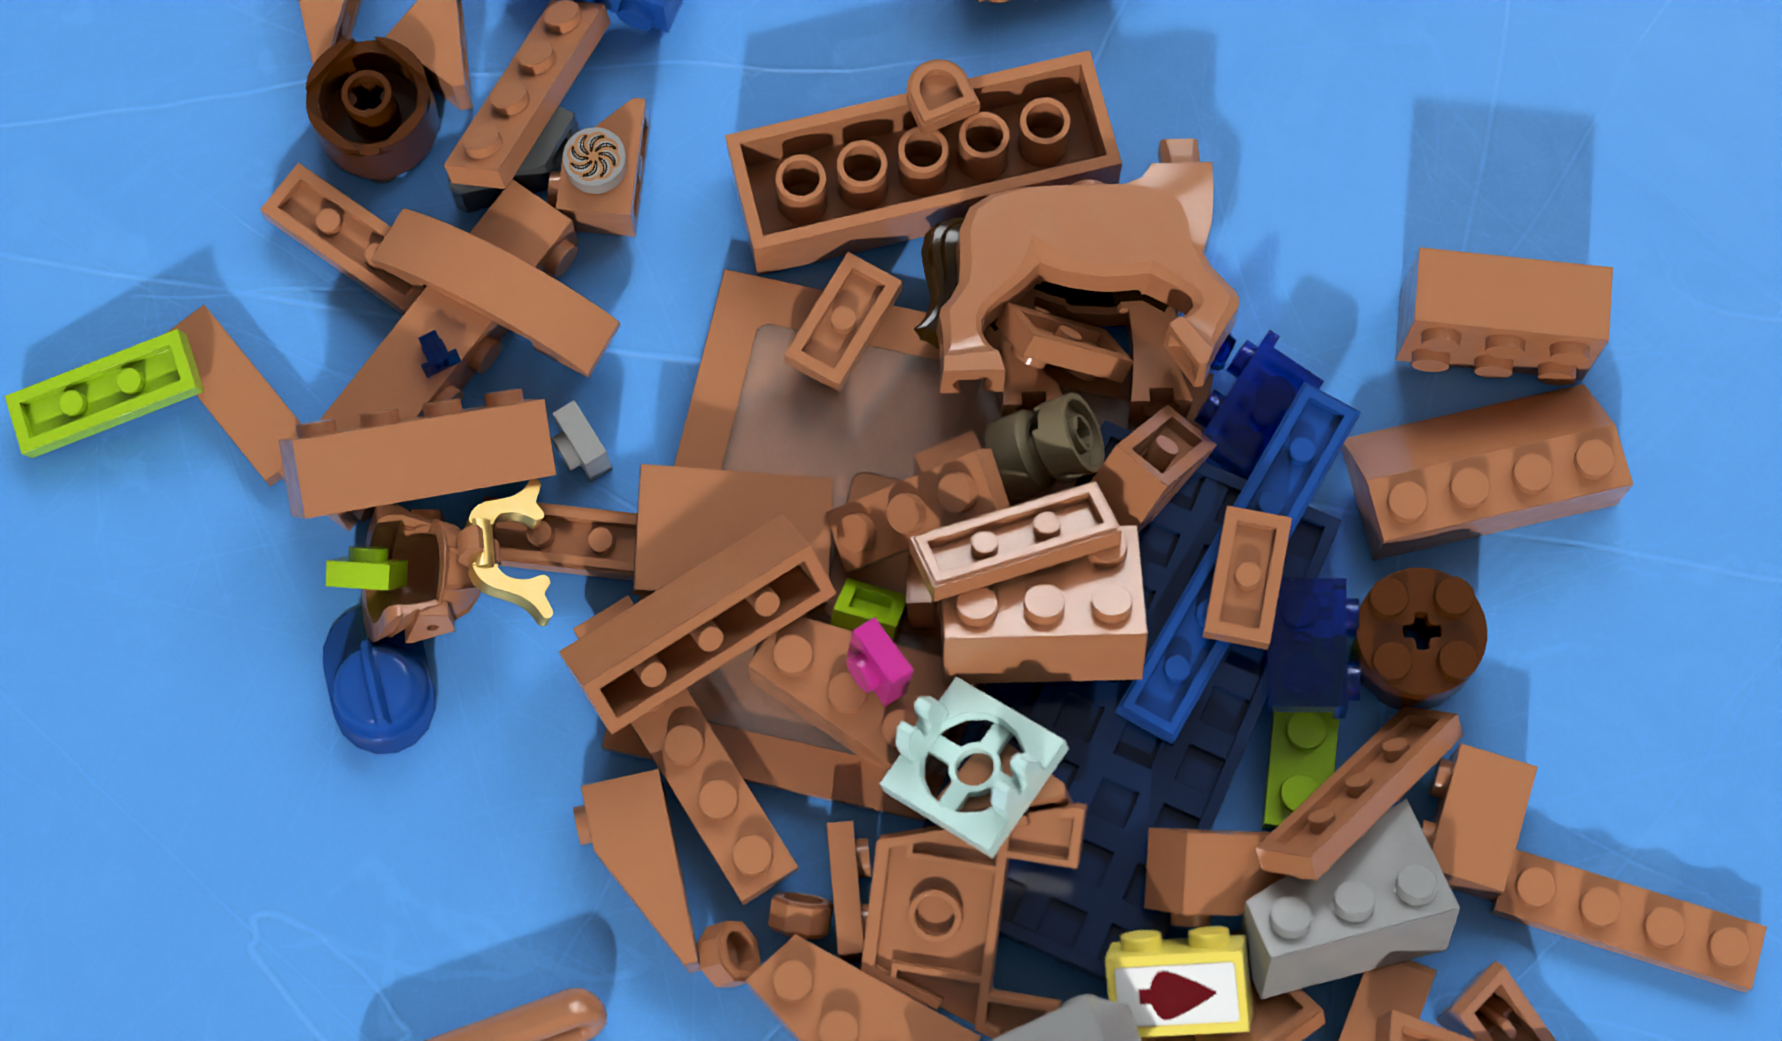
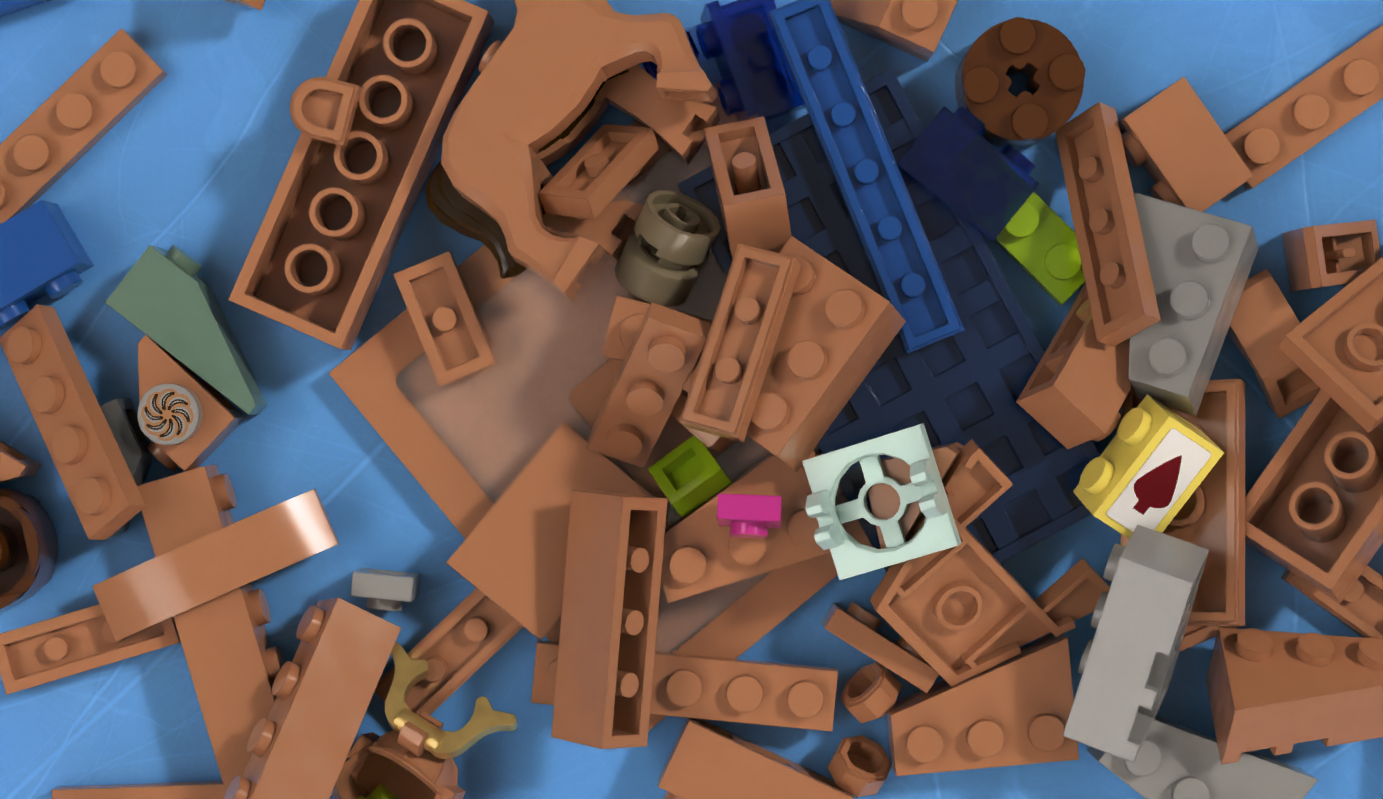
camera: 55 degrees left, 15 degrees up
clear blue piece [418,330,462,378] -> none
nougat plate [1202,506,1292,650] -> none
none -> sand green slope [105,245,267,415]

